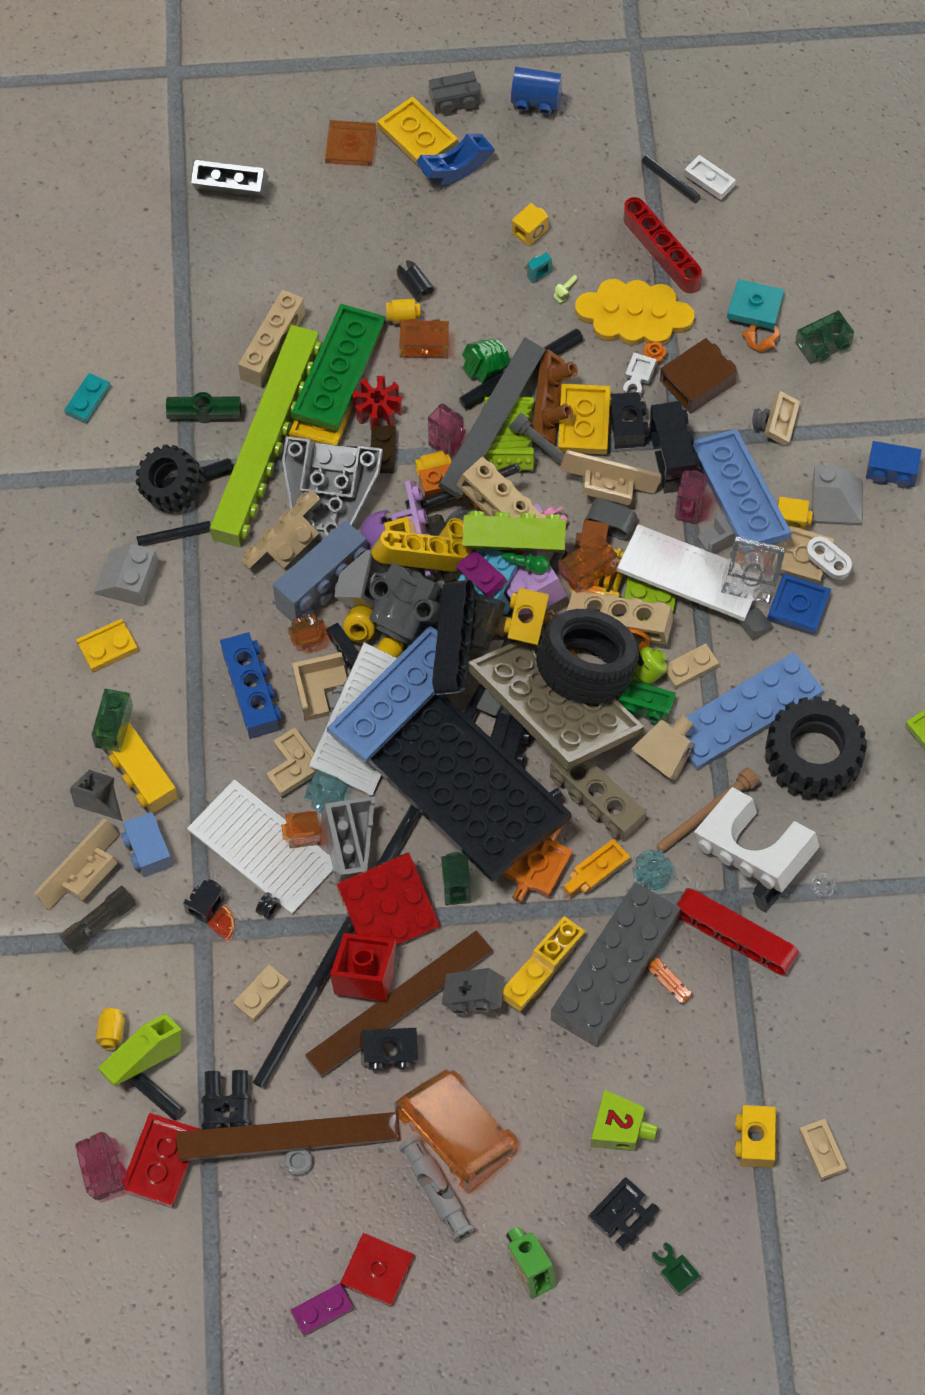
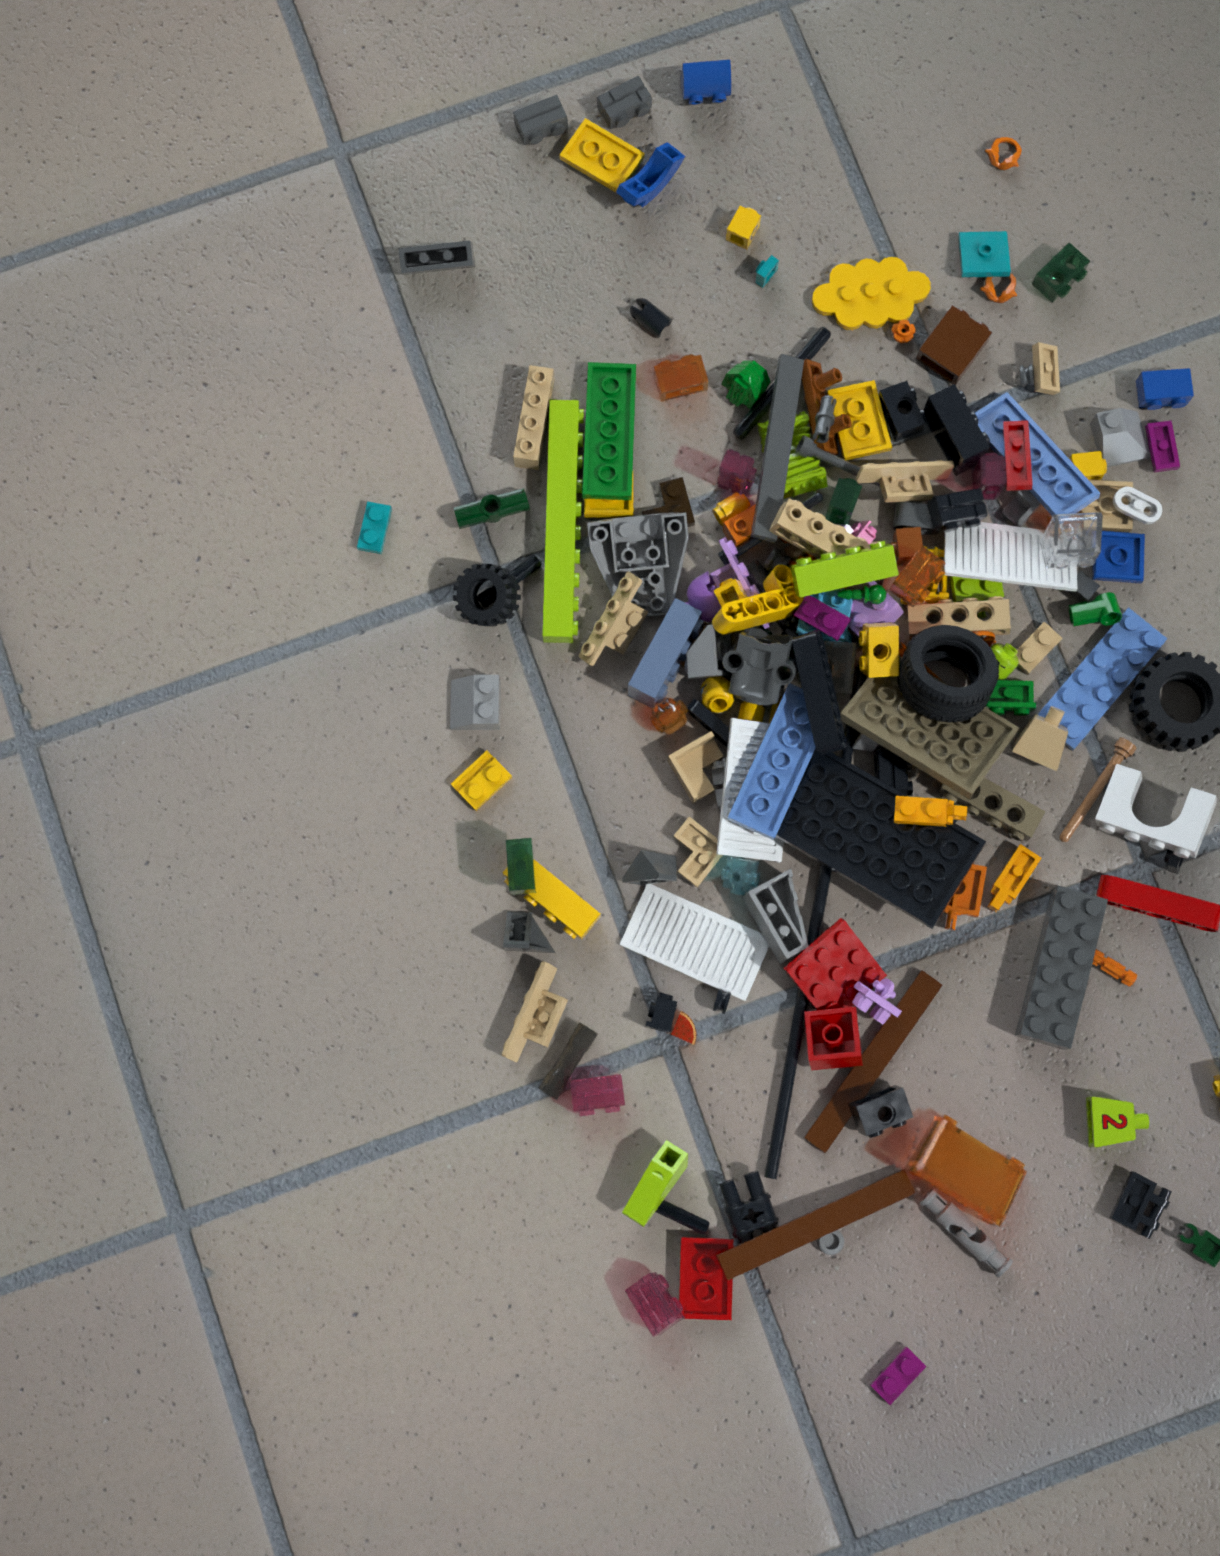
camera: 15 degrees left, 15 degrees up
yellow brick [95,1008,125,1050] -> none
medium blue brick [121,812,173,878] -> none
black bar [136,521,211,546] -> none
blue brick [220,632,282,739] -> none
tan plate [233,964,289,1023] -> none
clear orange brick [281,810,321,849] -> none
clear orange plate [325,120,376,166] -> none
red plate [340,1233,414,1307] -> none
red gear [353,376,403,430] -> none
yellow brick [386,299,420,324] -> none
clear green brick [441,852,471,906] -> none
dark grey brick [442,968,505,1015] -> none
yellow slope [502,916,585,1012] -> none
bright green torso [506,1227,556,1299] -> none
yellowish green hand [553,275,578,303] -> none
red beam [623,197,702,293] -> none
white plate [623,353,657,397] -> none
clear light blue brick [632,850,673,890] -> none
black bar [642,155,700,203] -> none
white plate [684,155,736,200] -> none
none -> dark grey brick [513,95,568,145]
none -> clear pink brick [570,1074,625,1117]
none -> dark grey slope [622,850,677,885]
none -> dark grey pin [813,395,837,443]
none -> clear green brick [825,478,862,525]
none -> lavender hips [852,978,902,1024]
none -> light orange hinge [894,796,967,827]
none -> black brick [927,488,988,532]
none -> orange piece [985,137,1022,170]
none -> red plate [1003,420,1033,491]
none -> green piece [1068,592,1122,627]
none -> magenta plate [1145,420,1180,473]

